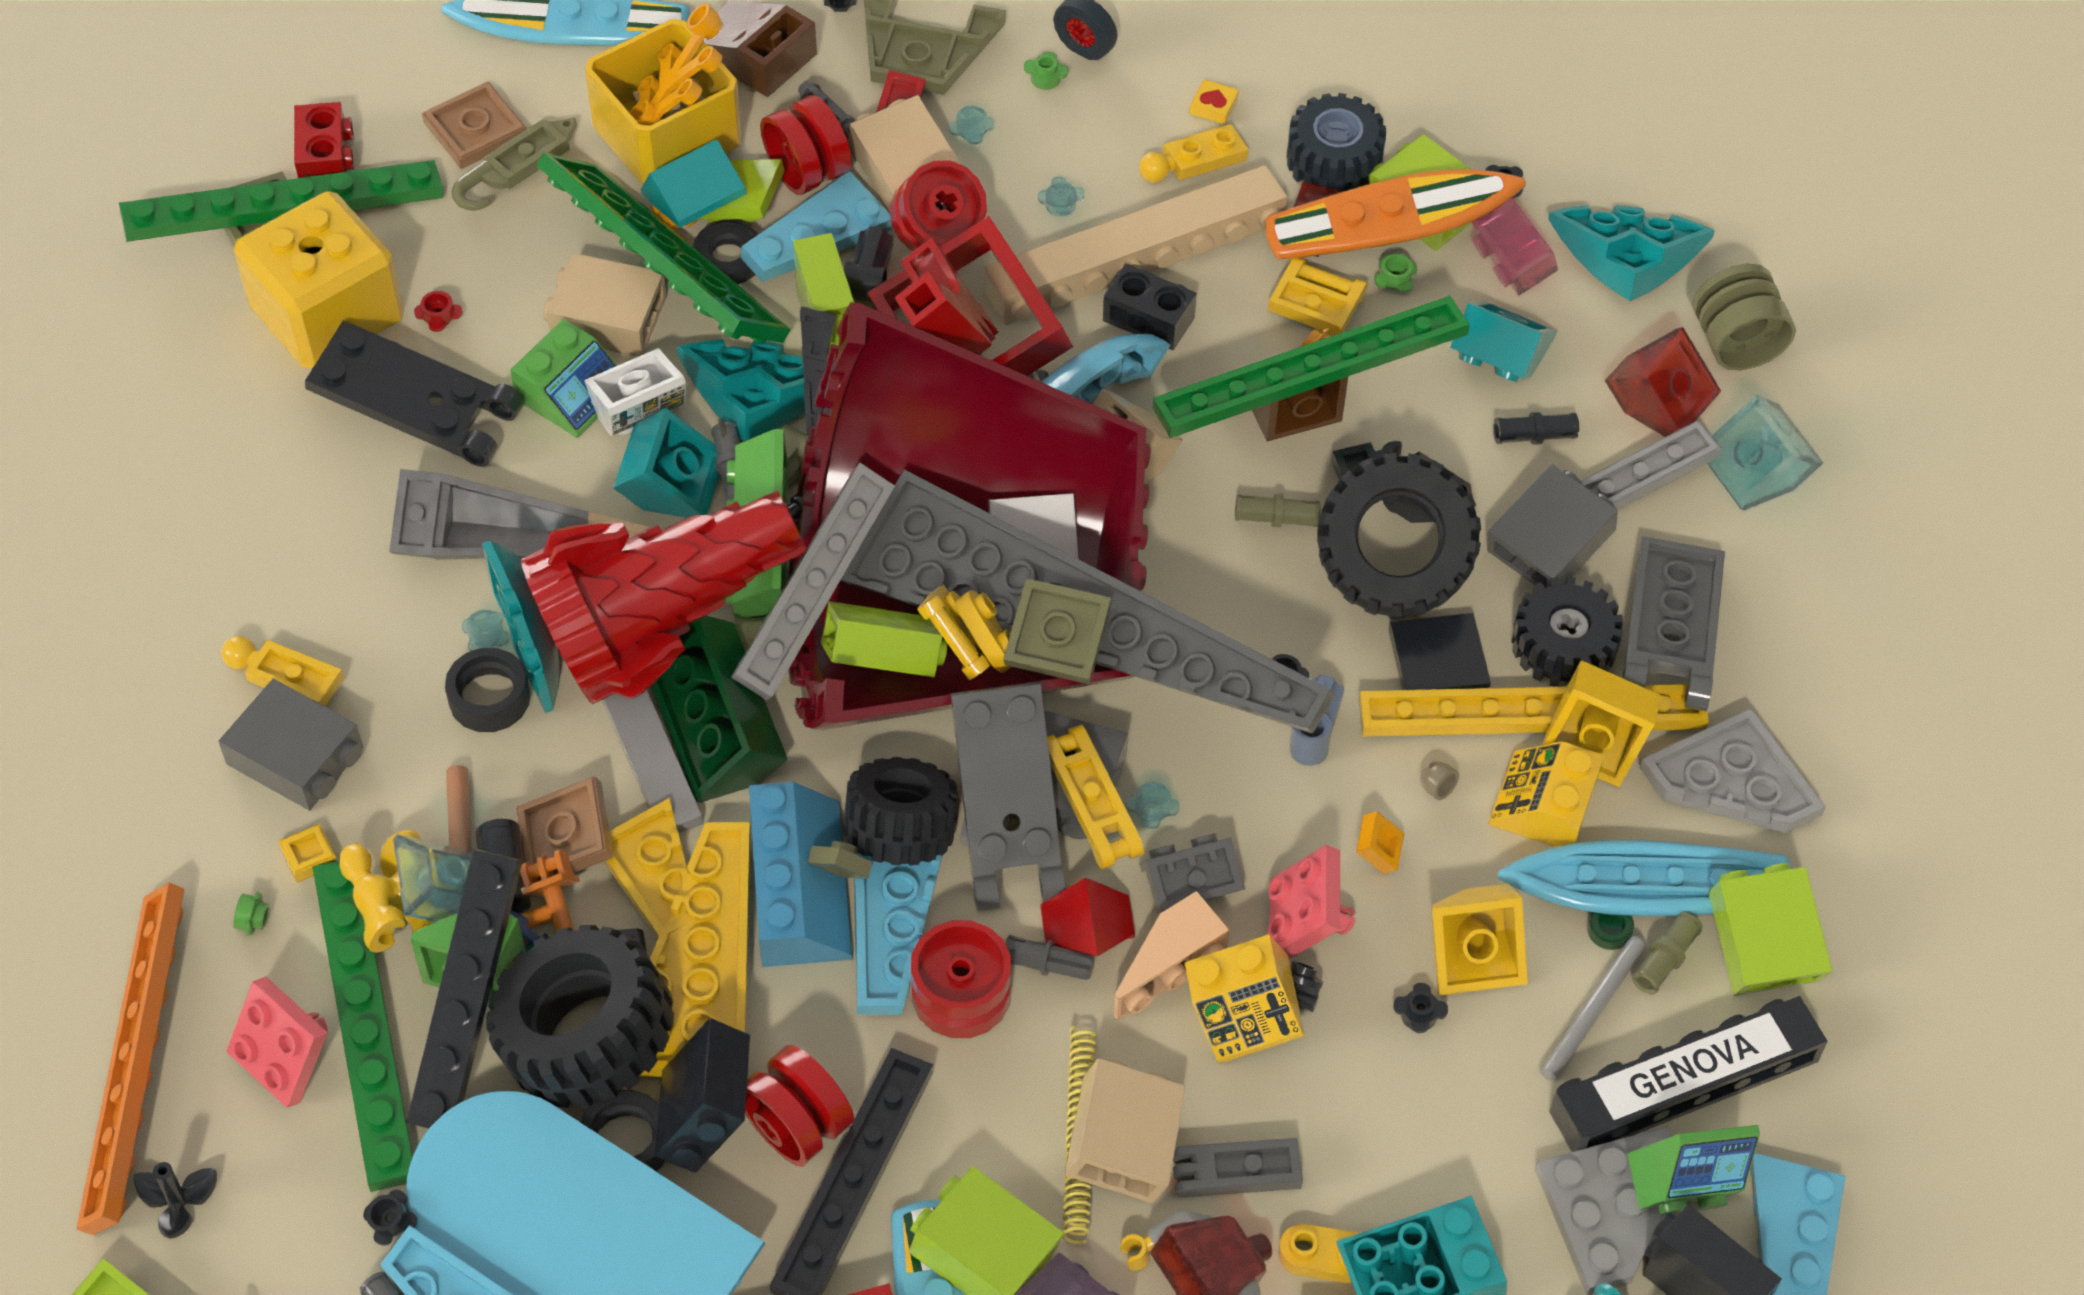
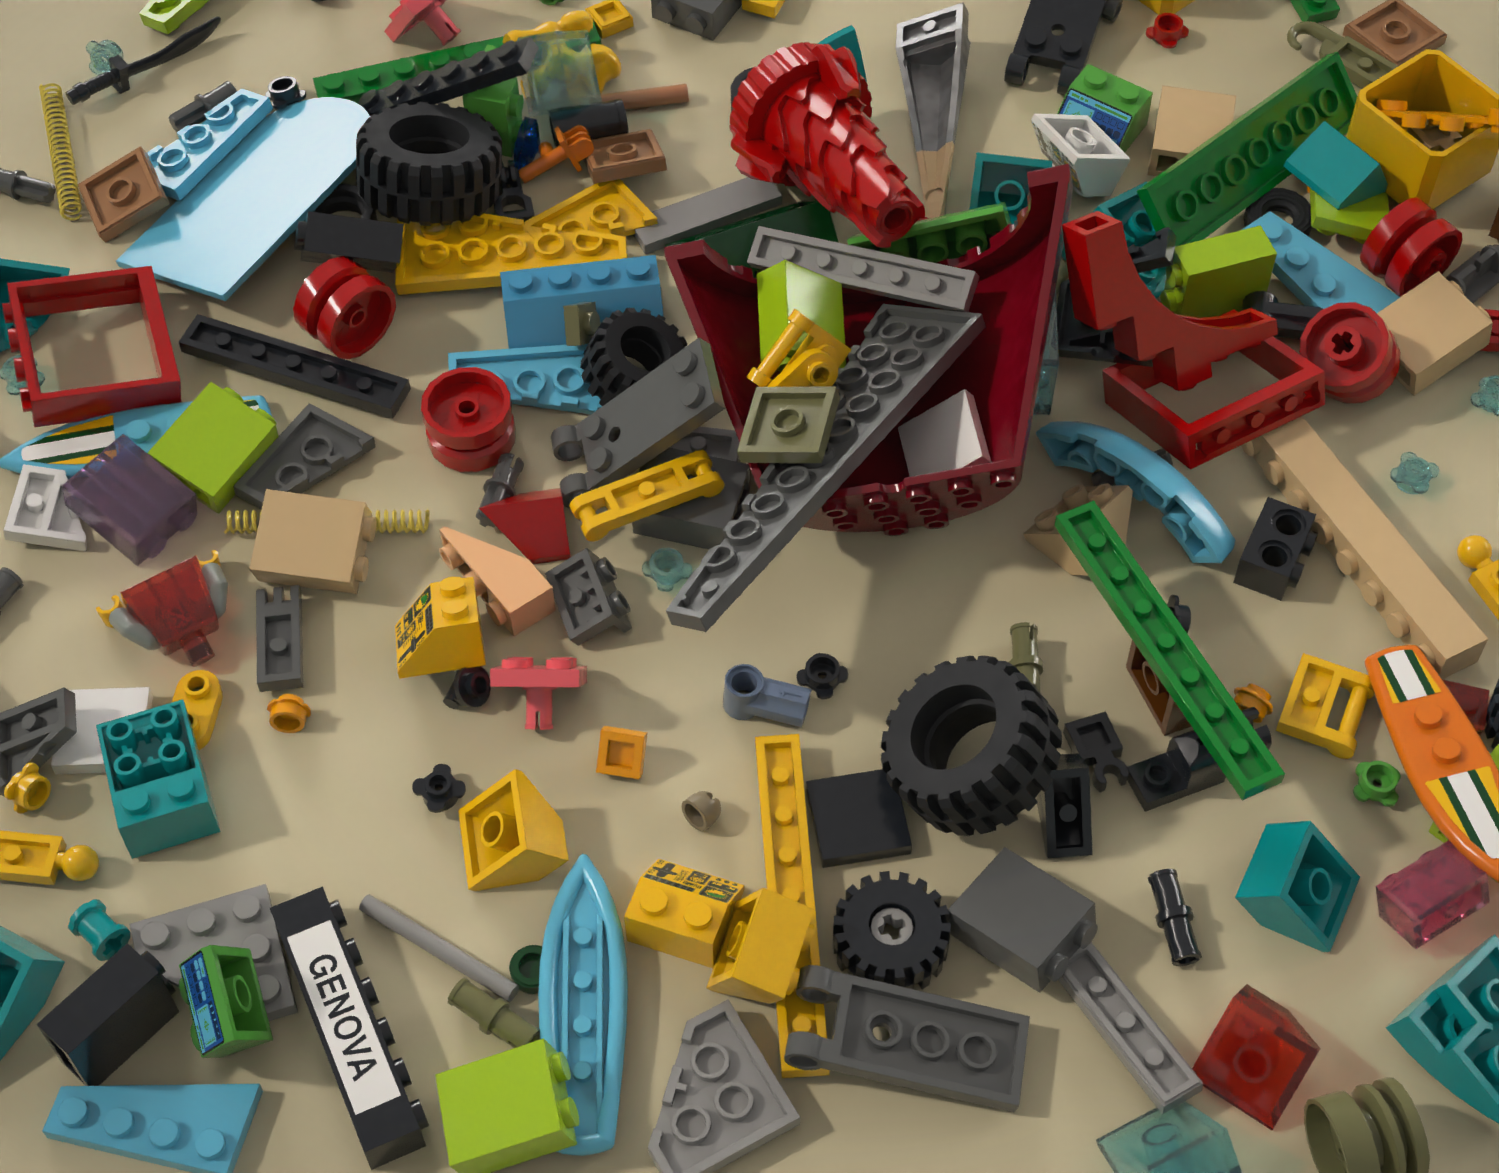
camera: 90 degrees right, 0 degrees up
none -> dark grey wing [233,403,376,510]
none -> light orange plate [267,694,311,733]
none -> black plate [1127,707,1272,812]

